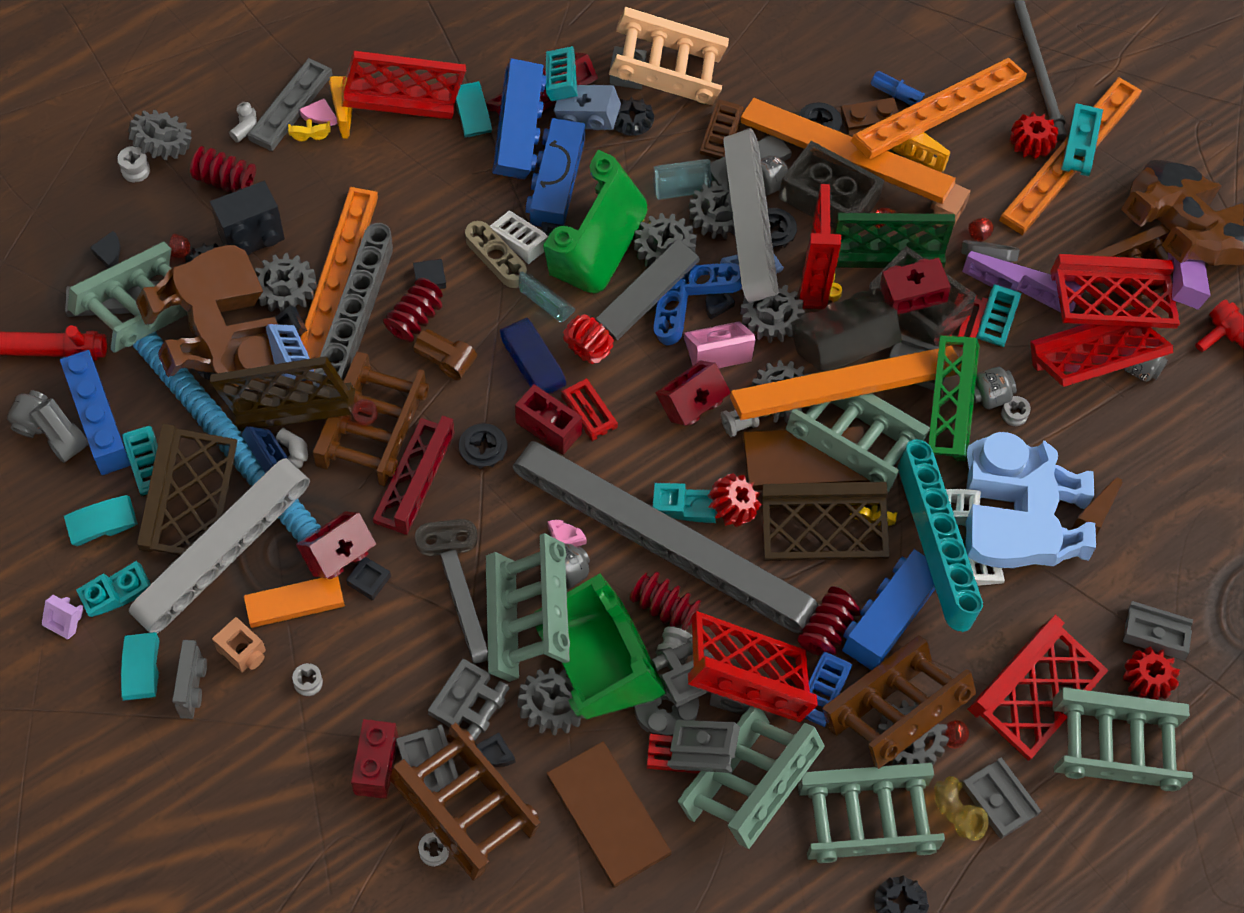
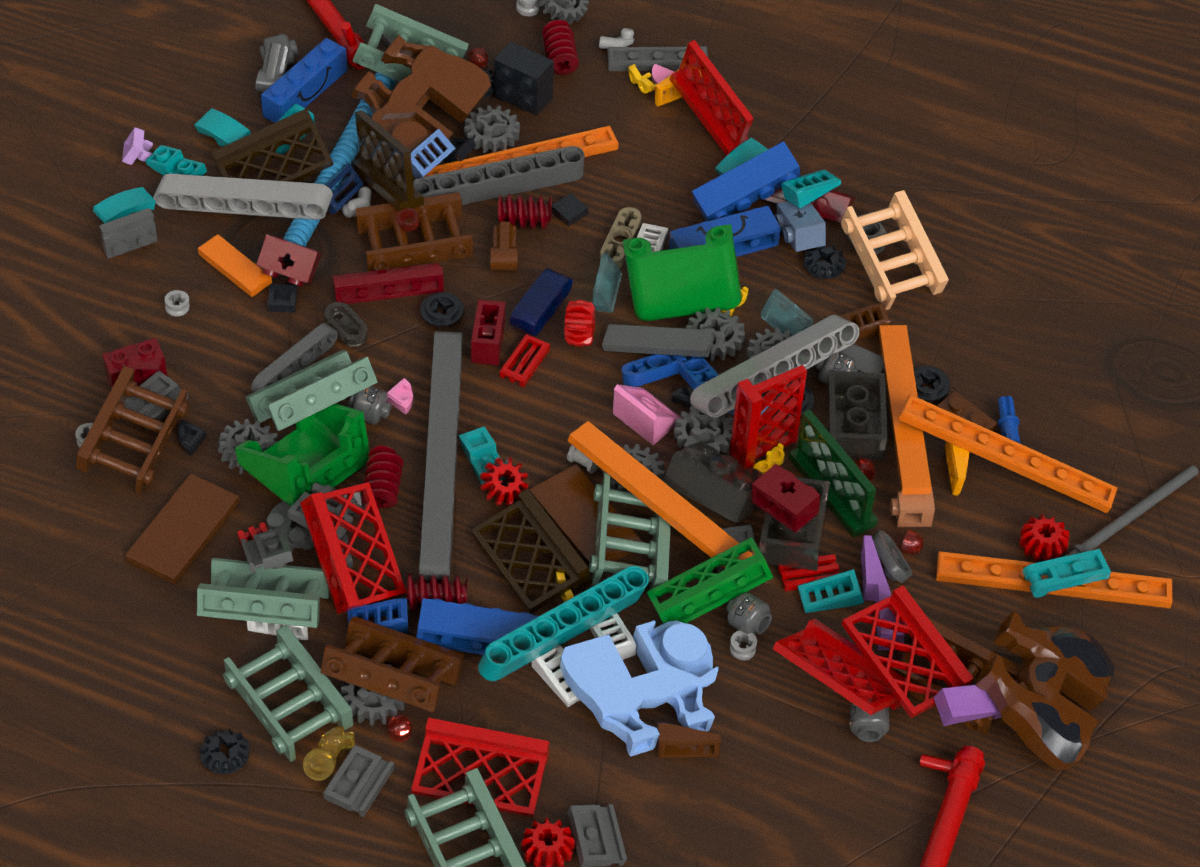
camera: 60 degrees right, 10 degrees down
black tile [90,231,121,269] -> none
nougat brick [212,617,266,673] -> none
dark grey plate [428,659,510,741] -> none
dark red brick [655,360,731,426] -> none

